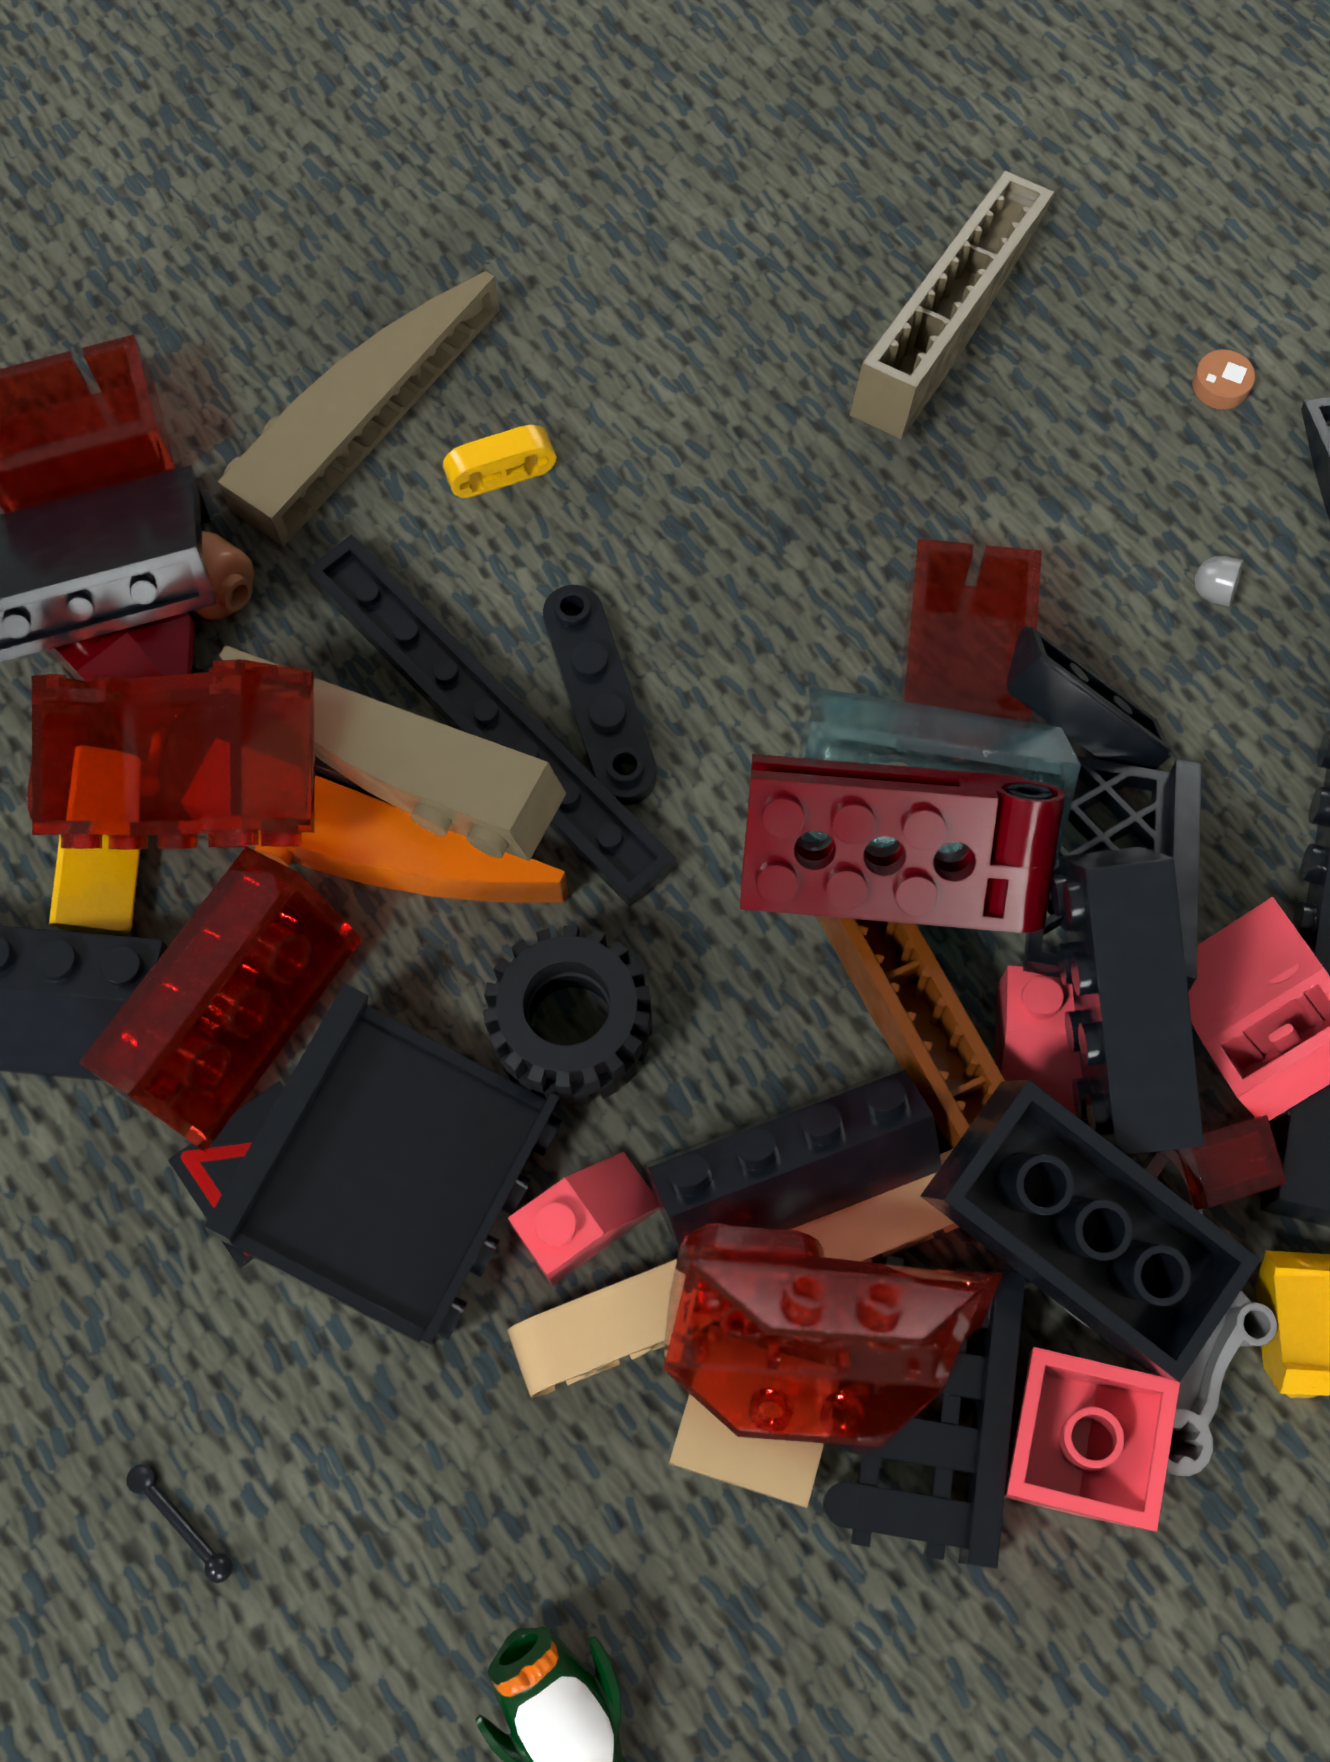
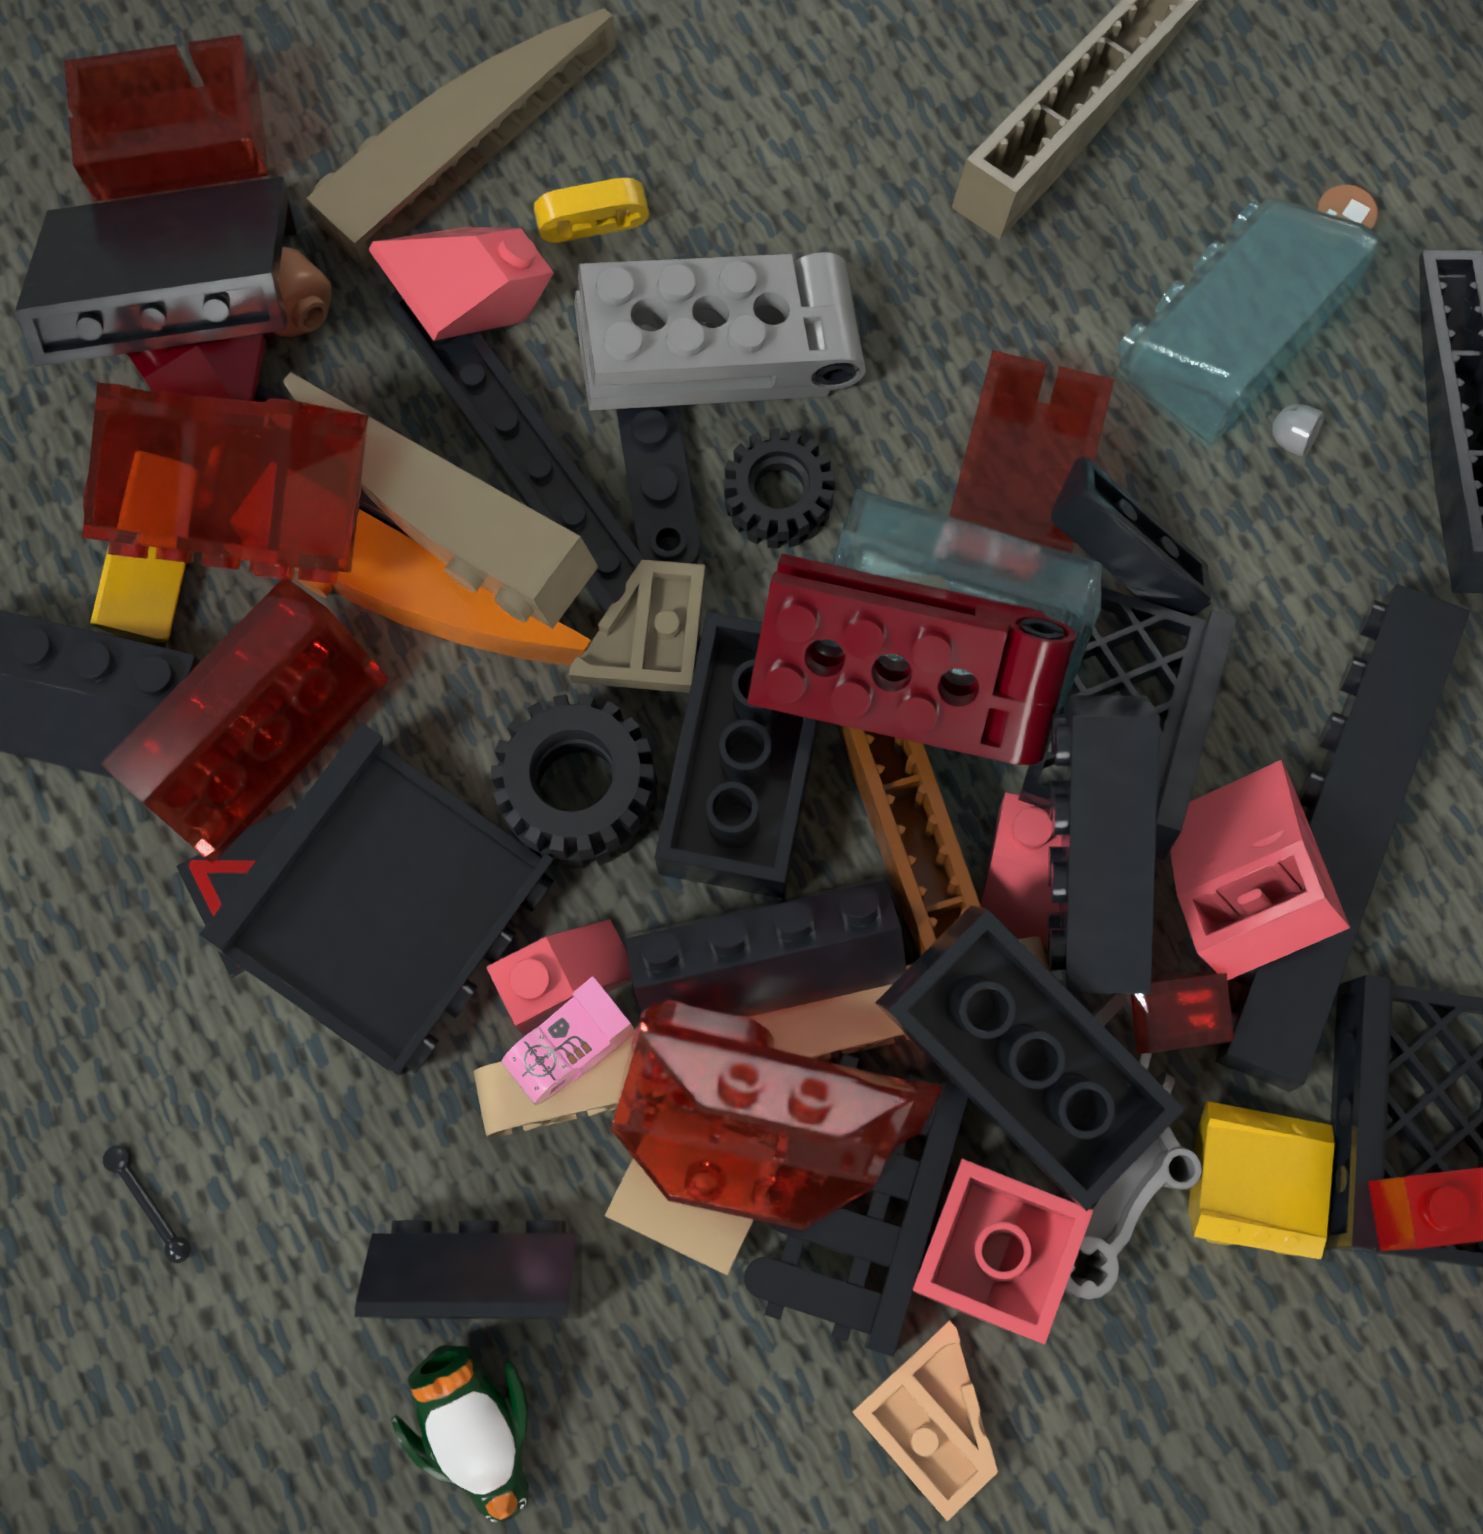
camera: 10 degrees right, 5 degrees up
none -> black slope [355,1220,582,1319]
none -> coral slope [369,227,554,341]
none -> bright pink leg [502,976,636,1105]
none -> dark tan wing [569,560,706,693]
none -> light grey hinge [574,252,866,411]
none -> black brick [654,612,833,899]
none -> black tyre [723,428,835,549]
none -> light nougat wing [852,1321,998,1521]
none -> clear light blue windscreen [1115,197,1384,451]

